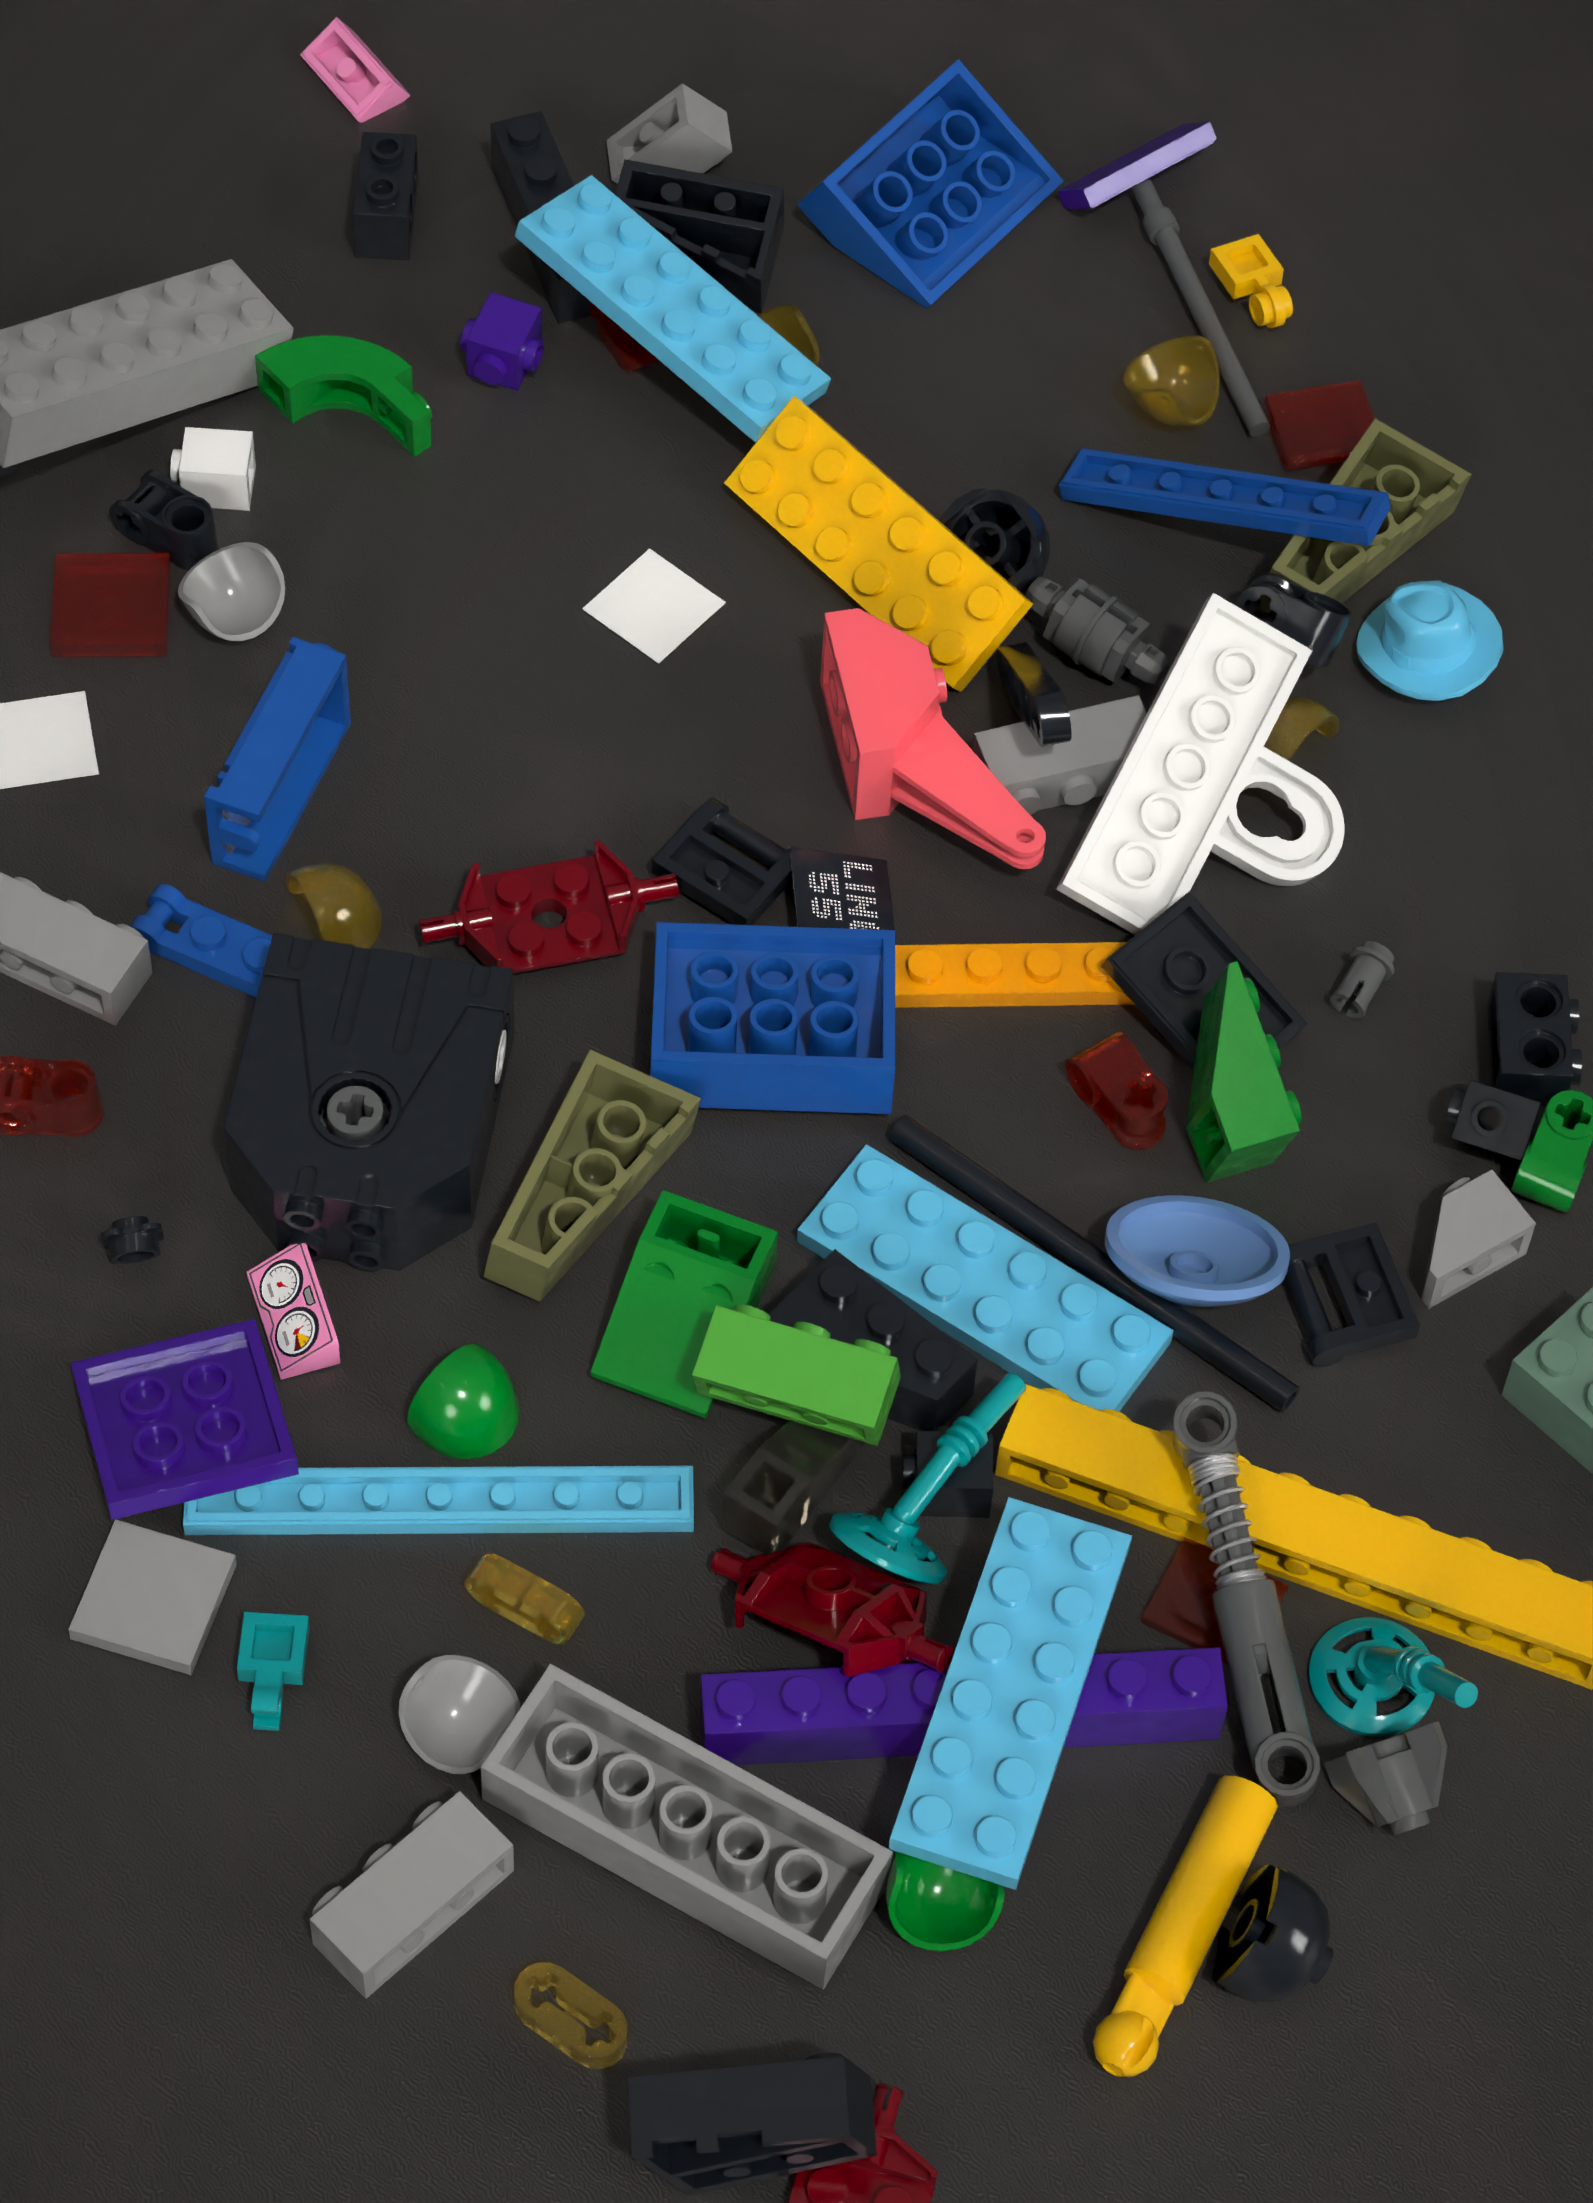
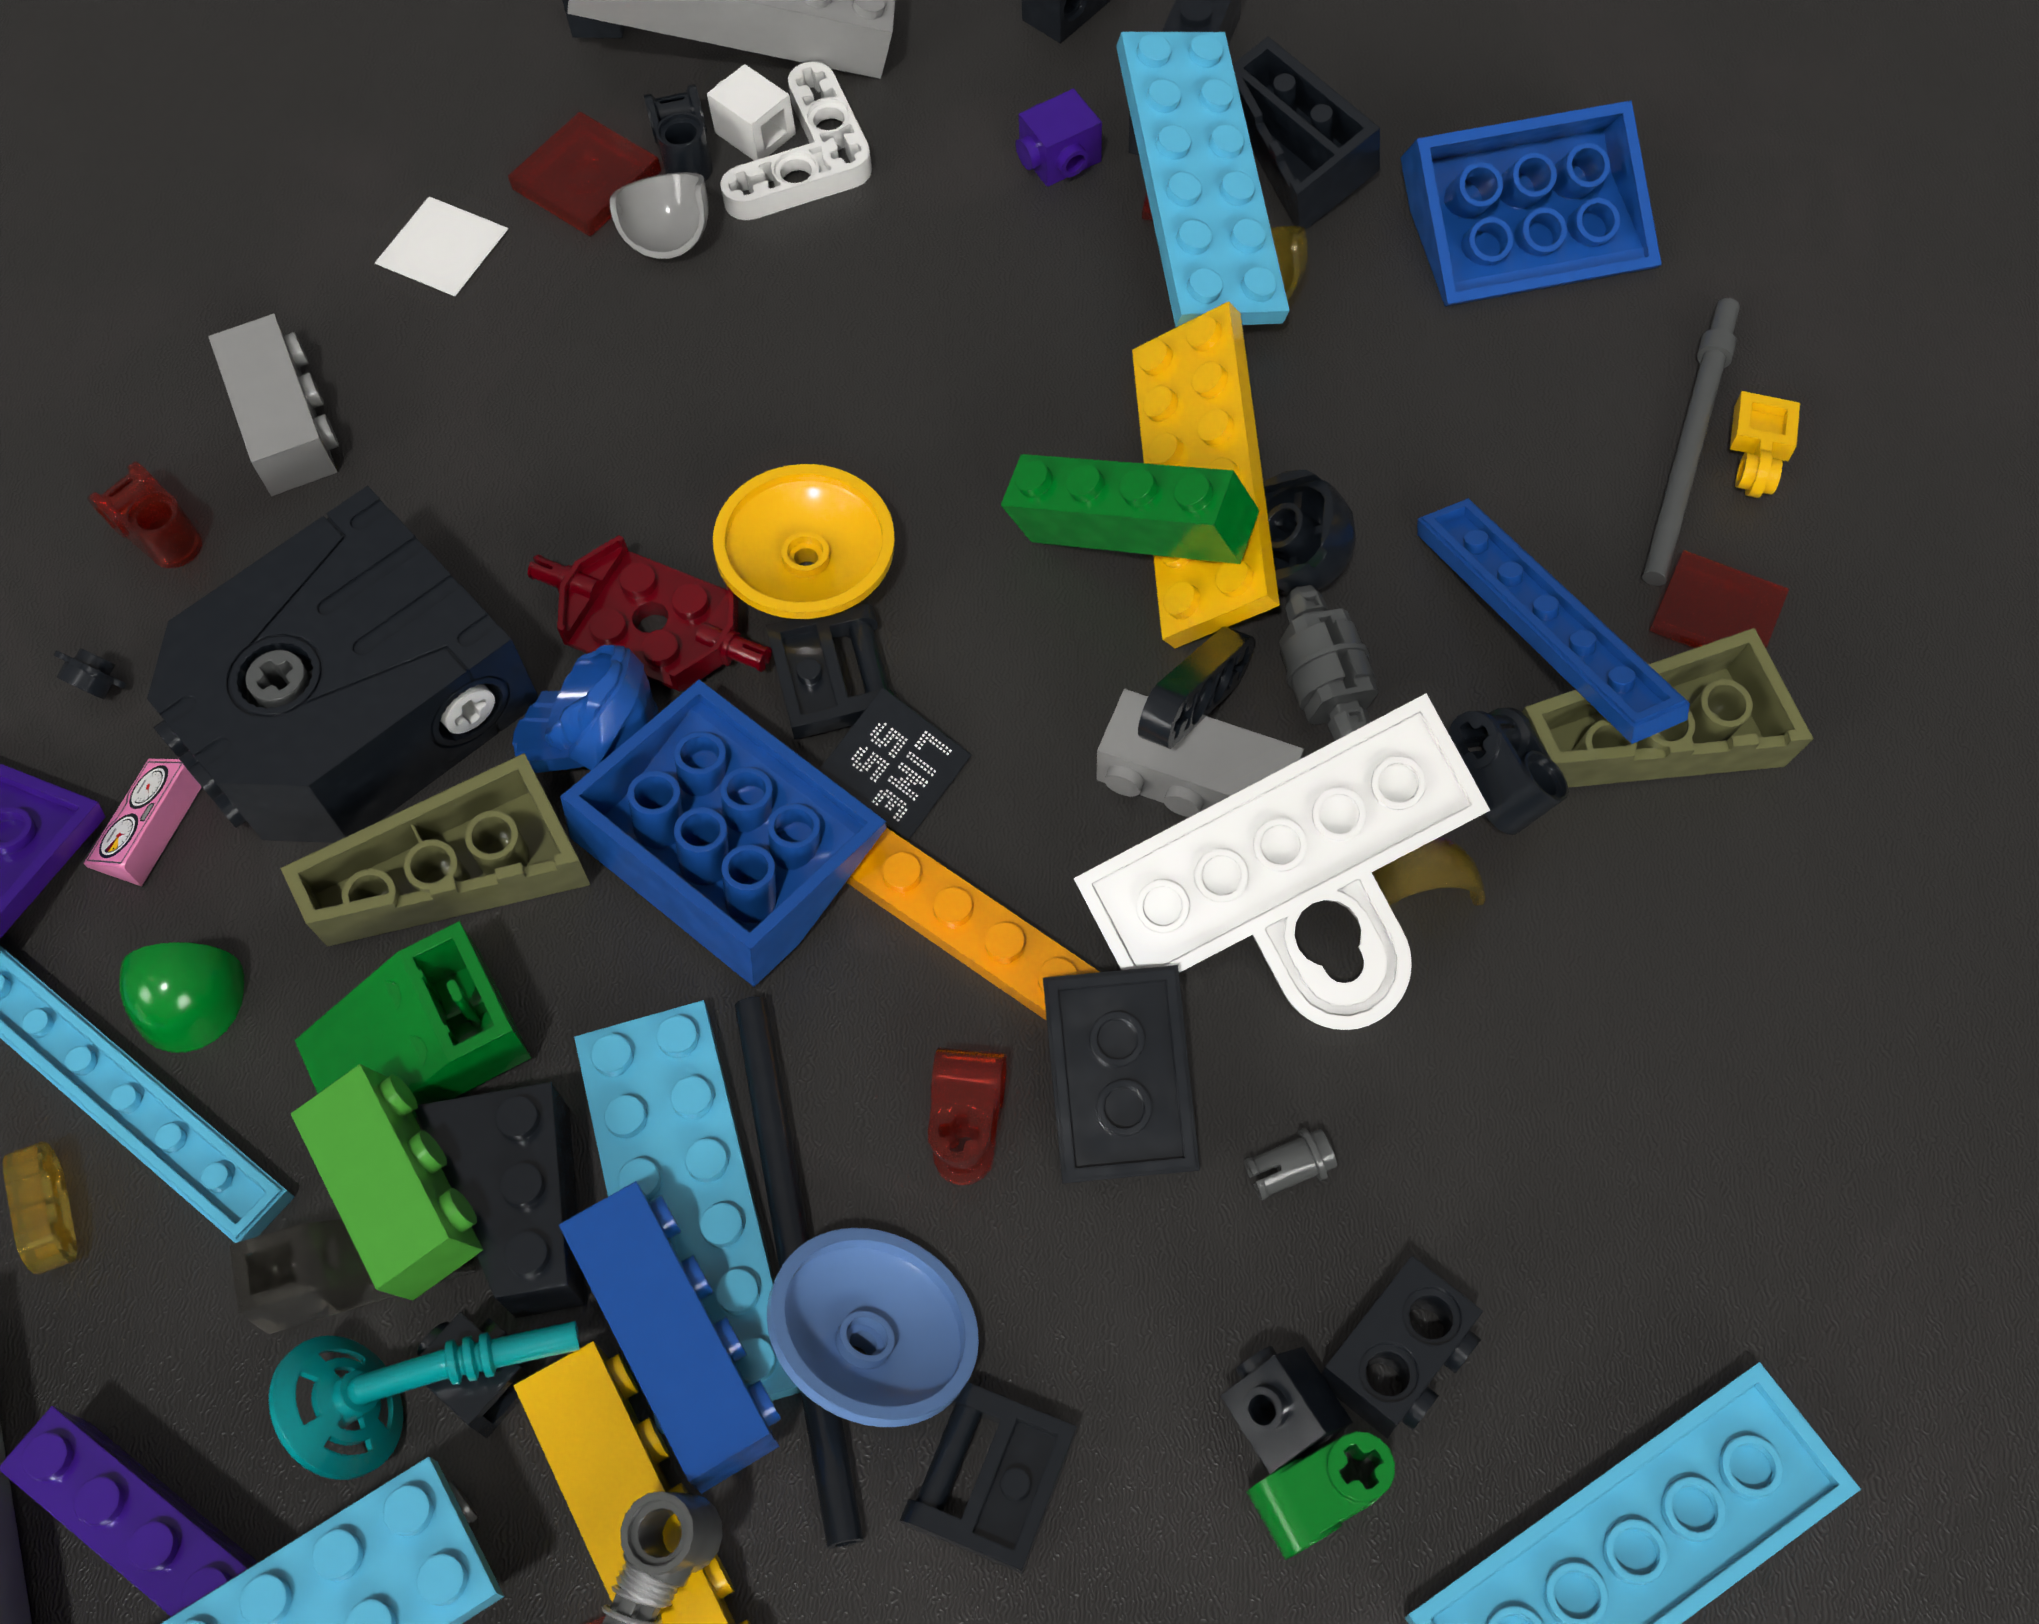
camera: 45 degrees right, 5 degrees up
blue plate [130,884,272,998] -> none
blue door [204,637,351,882] -> none
green arch [255,335,432,457] -> none
clear yellow helmet [286,862,382,949] -> none
white sticker [582,548,726,664] -> none
light grey slope [606,83,732,184] -> none
dark red plate [711,1542,954,1677] -> none
coral slope [820,608,1046,869] -> none
tile [1057,122,1217,210] -> none
clear yellow helmet [1123,336,1220,427] -> none
green slope [1186,961,1302,1183] -> none
medium azure hat [1356,580,1504,701] -> none
light grey slope [1421,1169,1536,1309] -> none
none -> blue hair [512,645,659,773]
none -> blue brick [559,1181,781,1494]
none -> yellow dish [713,464,895,619]
none -> white beam [720,61,872,220]
none -> green brick [1001,454,1260,564]

